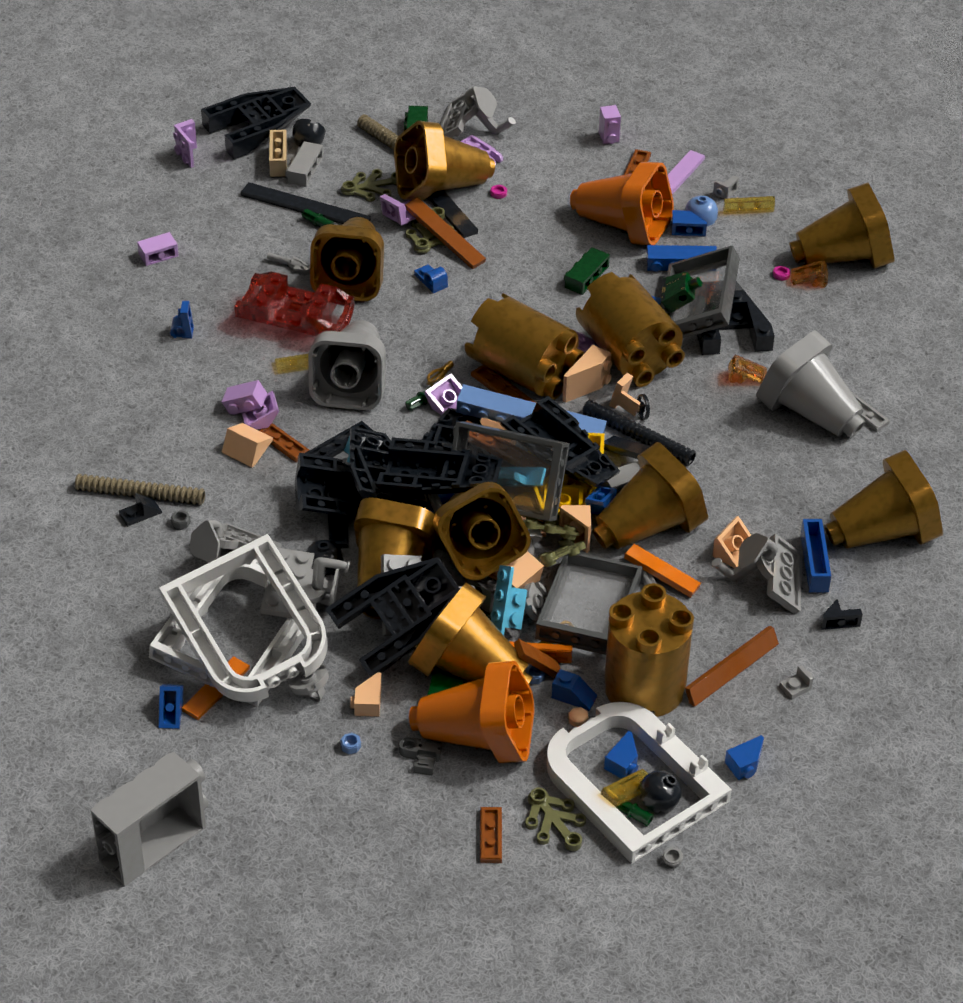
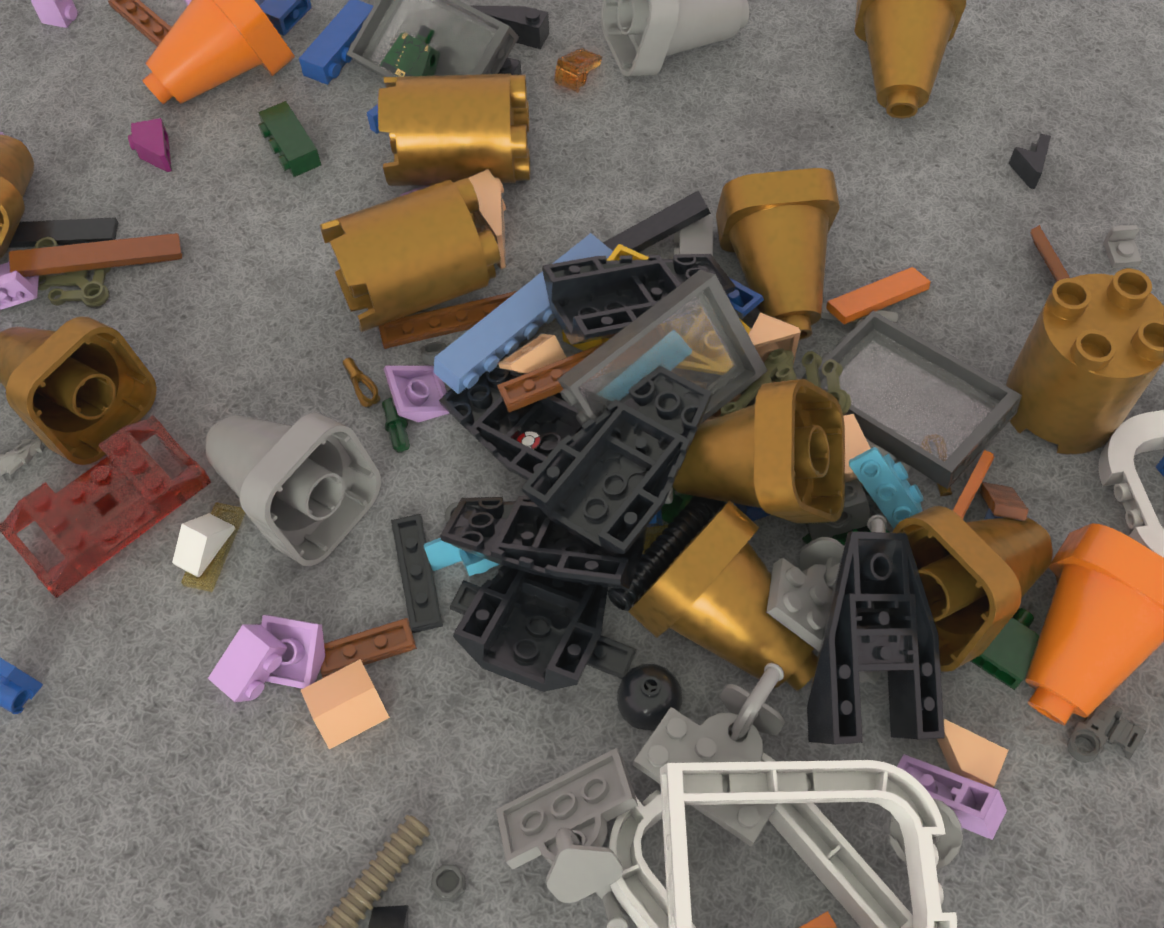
camera: 60 degrees left, 15 degrees up
medium blue tile [340,733,361,754] -> none
blue plate [414,264,448,293] -> none
dark pink tile [490,185,507,199] -> none
blue slope [551,669,597,711] -> none
light nougat tile [568,707,589,727] -> none
black piece [582,399,696,466] -> none
light nougat piece [609,373,650,420] -> none
light grey plate [711,533,803,614] -> none
light nougat slope [713,516,751,568] -> none
blue brick [800,519,831,592] -> none
none -> magenta slope [128,118,172,172]
none -> white slope [172,513,235,578]
none -> lavender slope [897,754,1007,840]

